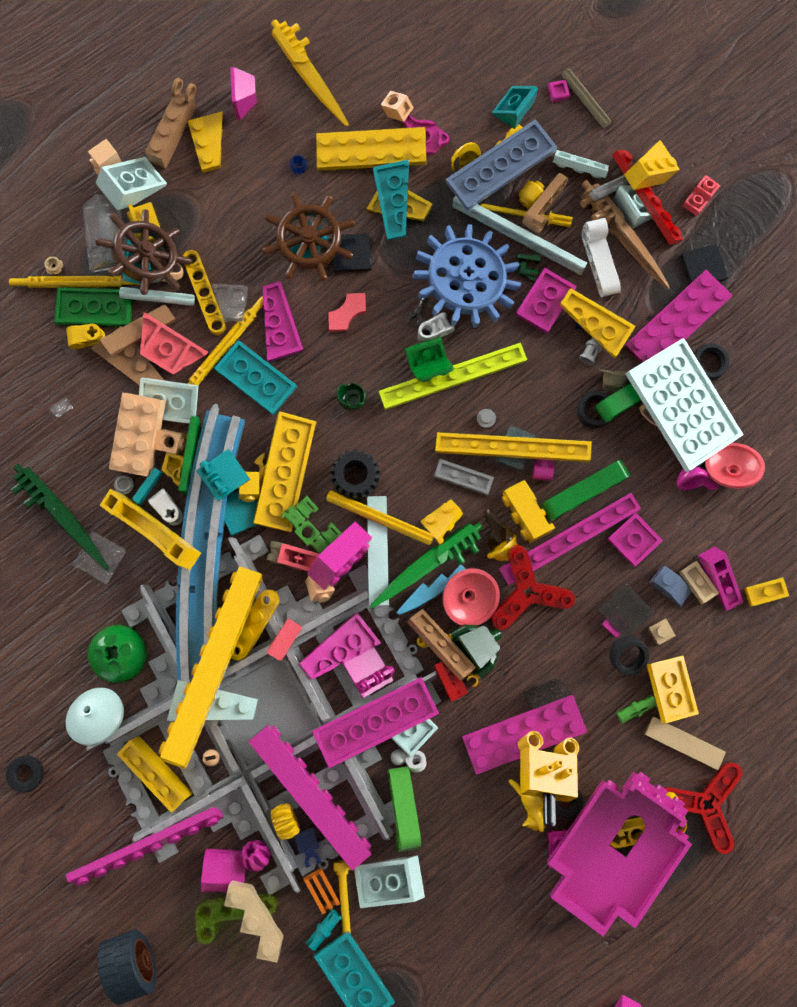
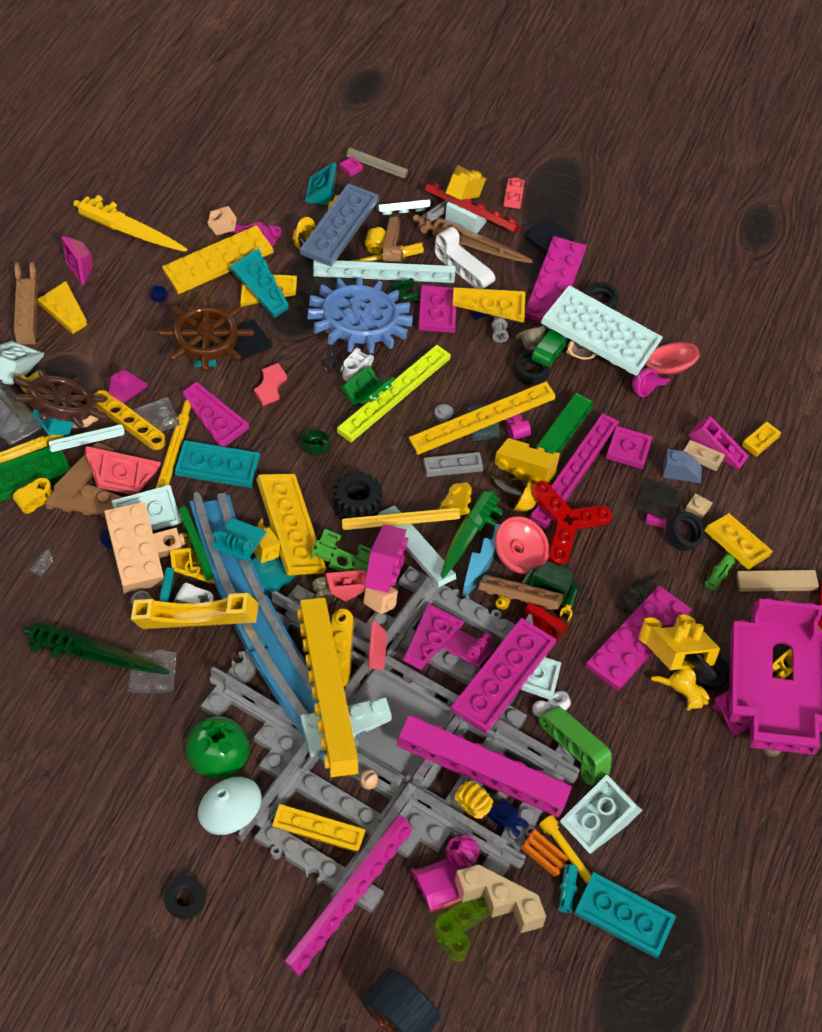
camera: 30 degrees left, 25 degrees down
none -> dark pink slope [109,369,148,403]

